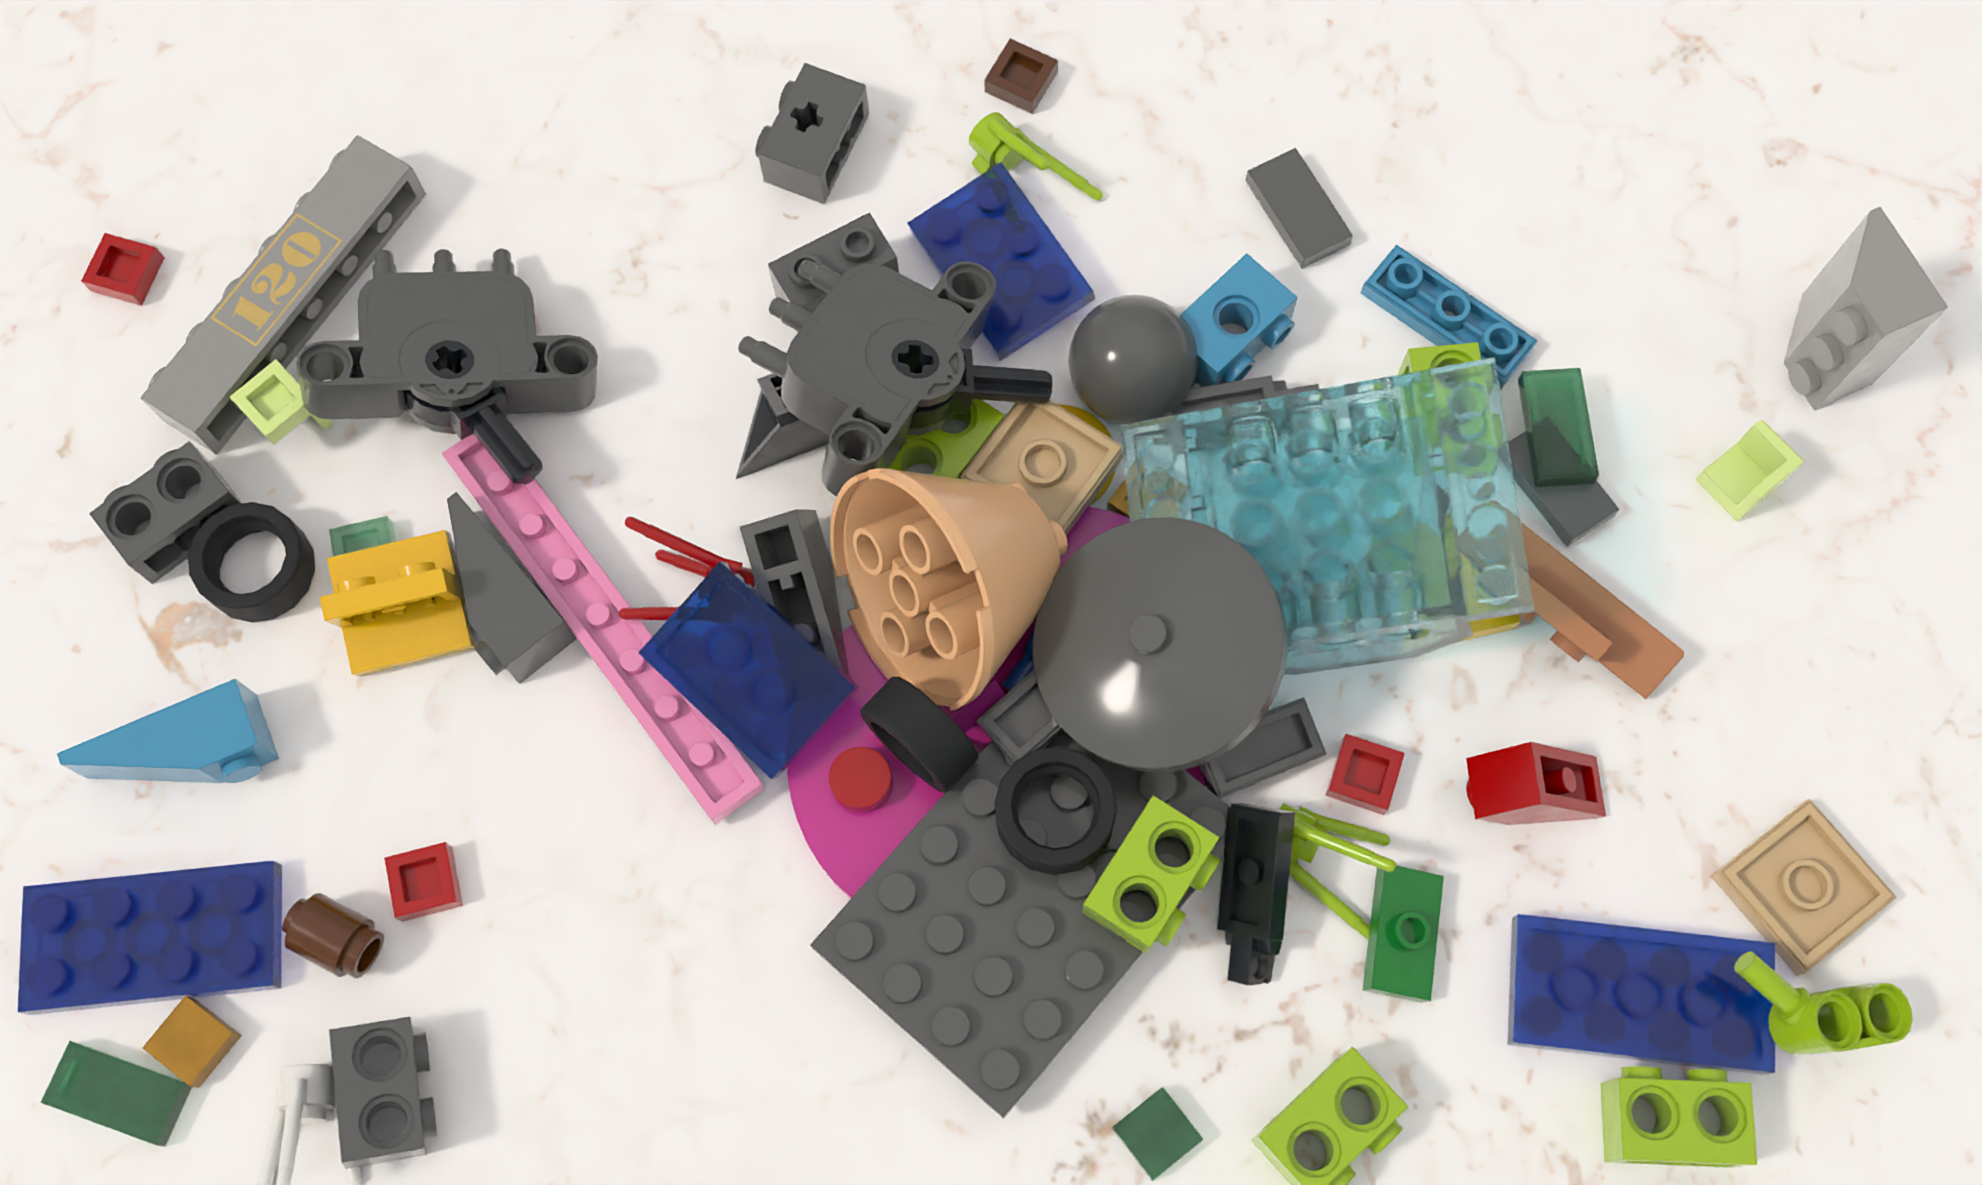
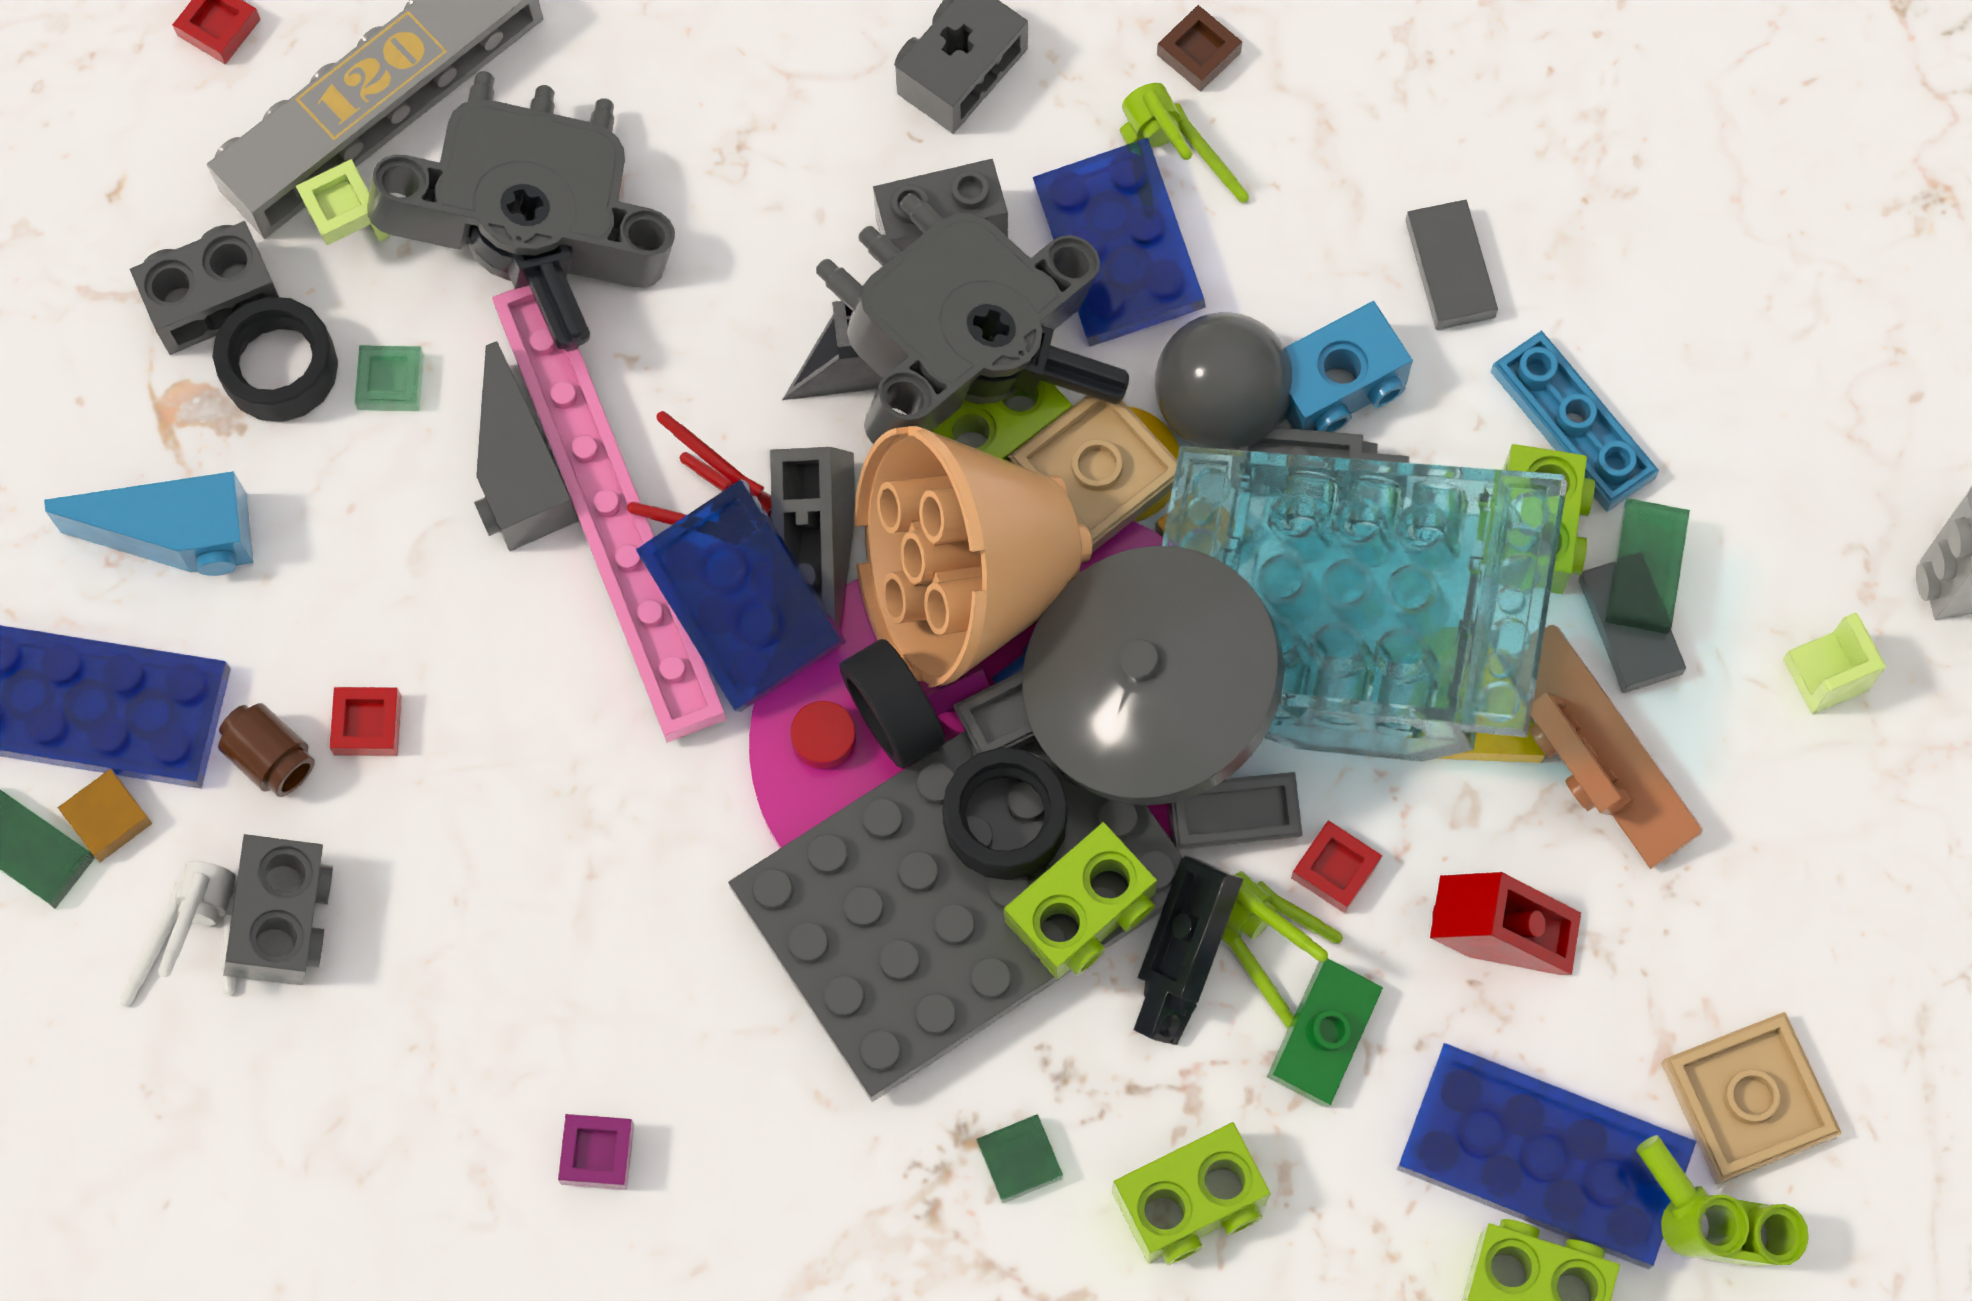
camera: 15 degrees right, 0 degrees up
yellow bracket [319,530,475,676] -> none

